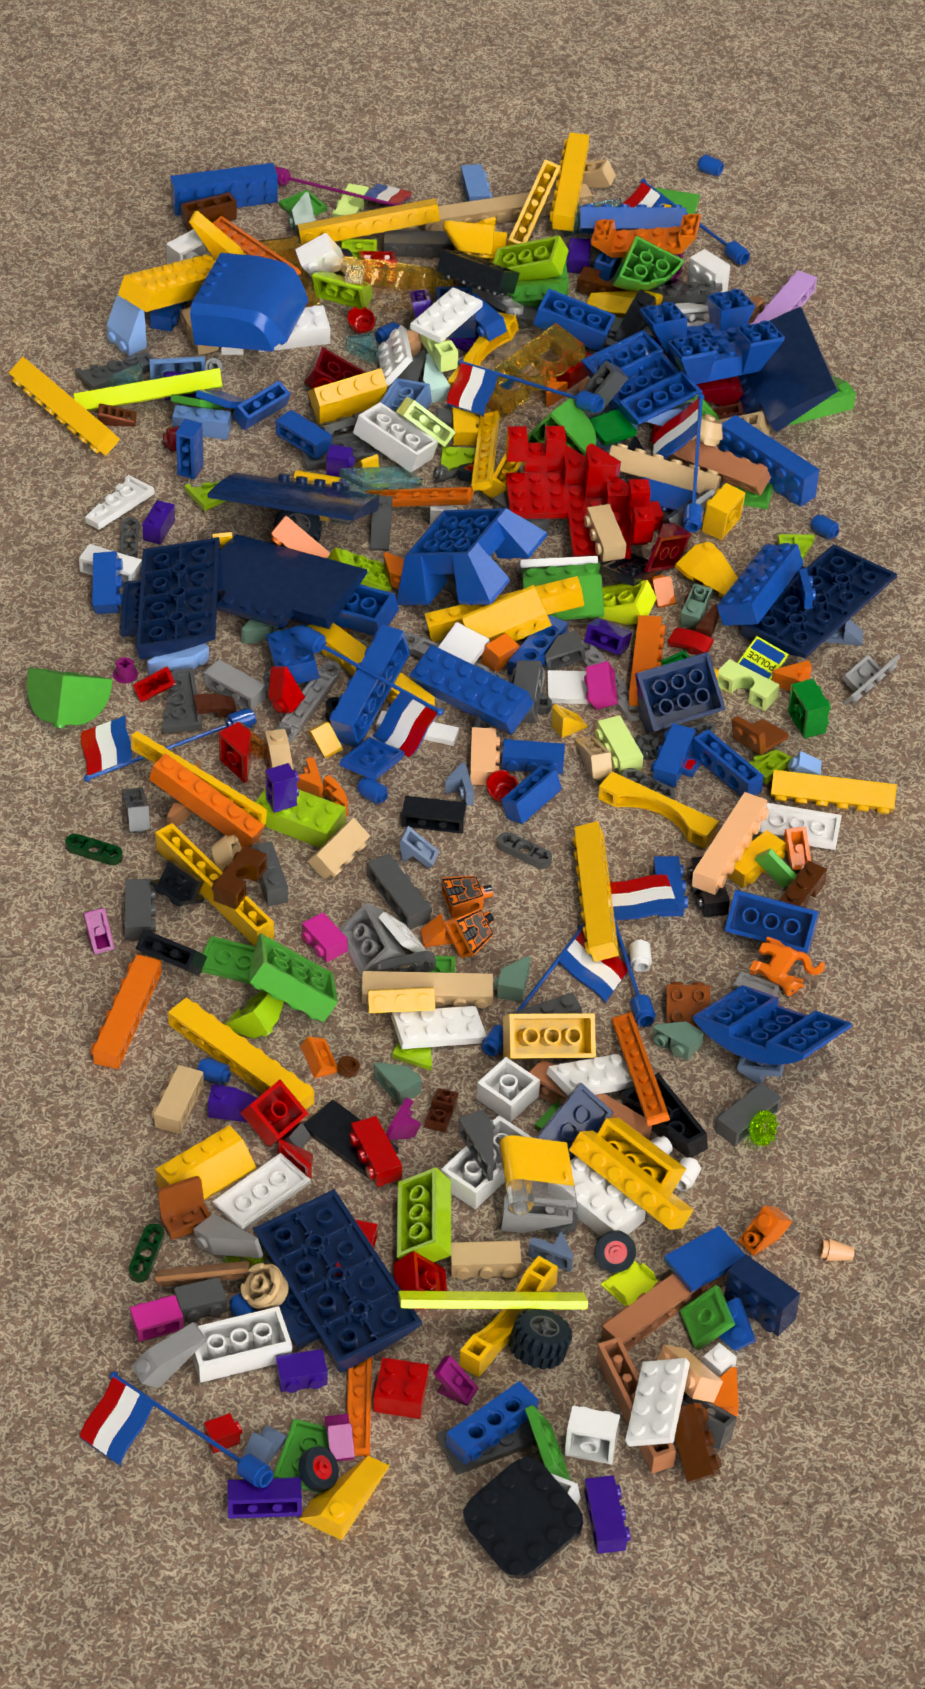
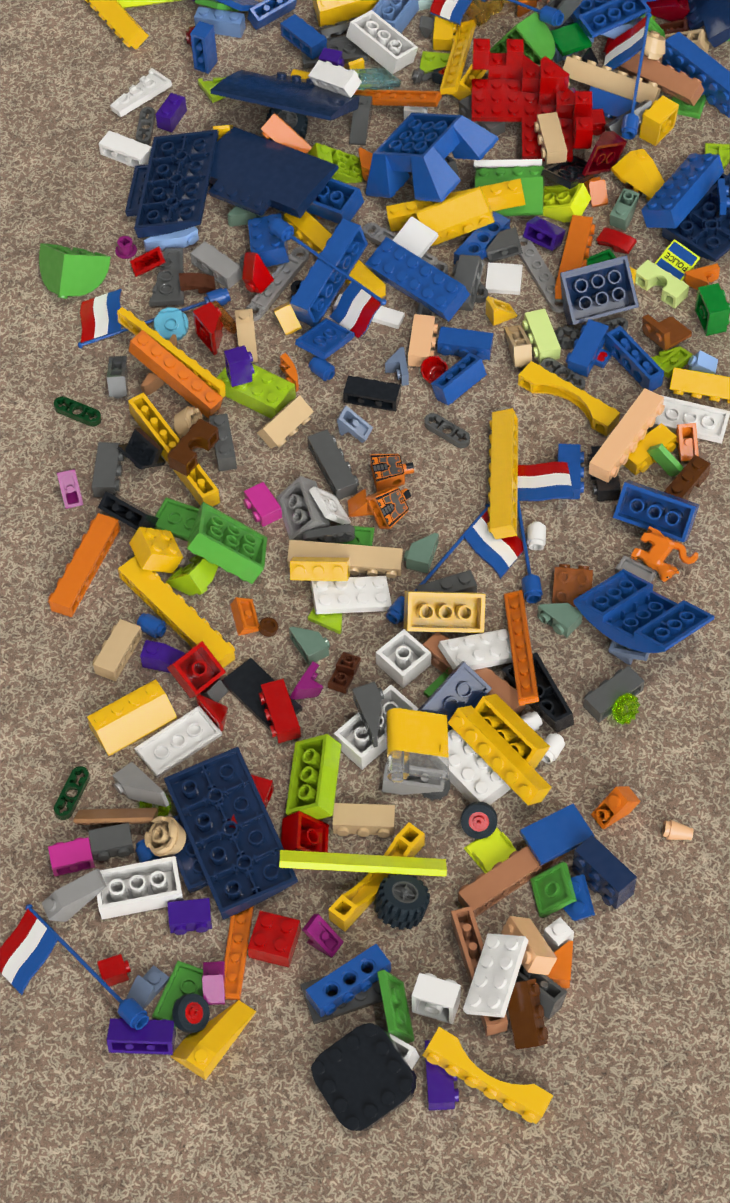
camera: 10 degrees right, 10 degrees up
blue brick [92,551,123,614] -> none
copper slope [98,404,137,427] -> none
dark orange bracket [157,1176,211,1240] -> none
orange slope [297,757,323,798] -> none
yellowish green brick [396,397,455,447] -> none
orange slope [481,633,520,673] -> none
sand blue slope [528,1232,574,1272] -> none
dark pink brick [584,661,618,709] -> none
copper slope [695,603,719,638] -> none
none -> yellow brick [129,527,184,573]
none -> medium azure tile [154,307,189,340]
none -> white brick [308,60,362,98]
none -> yellow arch [422,1027,553,1124]

